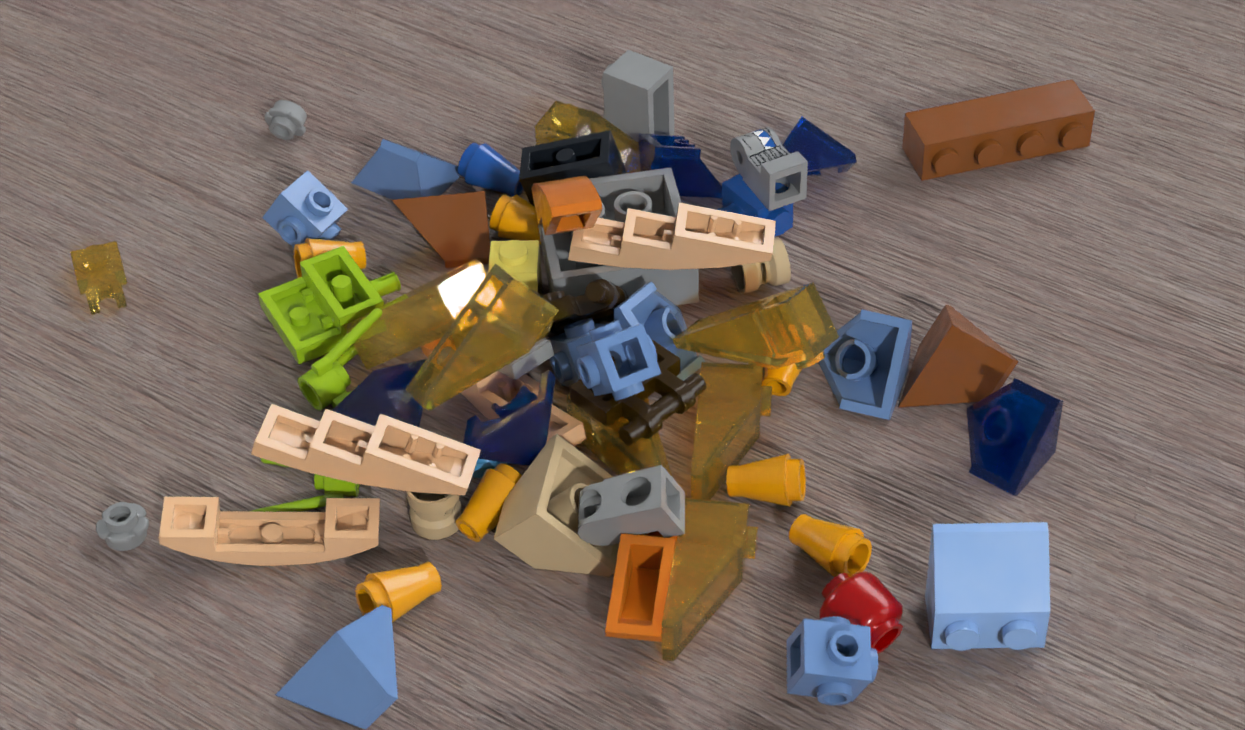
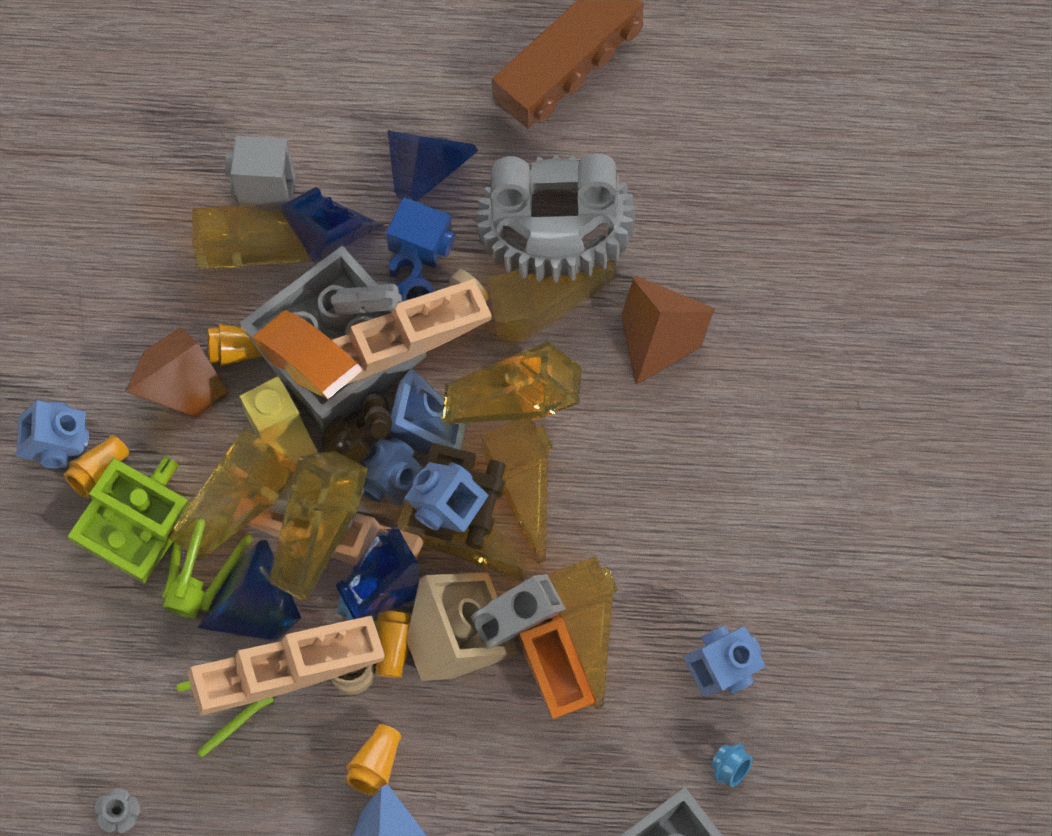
camera: 30 degrees left, 25 degrees up
light nougat slope [159,497,380,566] -> none
medium blue slope [351,139,460,200] -> none
blue cone [458,143,524,197] -> none
black brick [519,130,626,206] -> none
light orange cone [726,454,806,506] -> none
light grey leg [730,127,808,211] -> none
light orange cone [789,514,872,577] -> none
medium blue slope [813,310,912,420] -> none
red head [819,571,903,654] -> none
light blue slope [925,522,1050,651] -> none
clear blue slope [967,378,1063,496] -> none
none -> light grey piece [331,284,402,315]
none -> light grey piece [477,153,635,283]
none -> clear yellow slope [487,259,616,342]

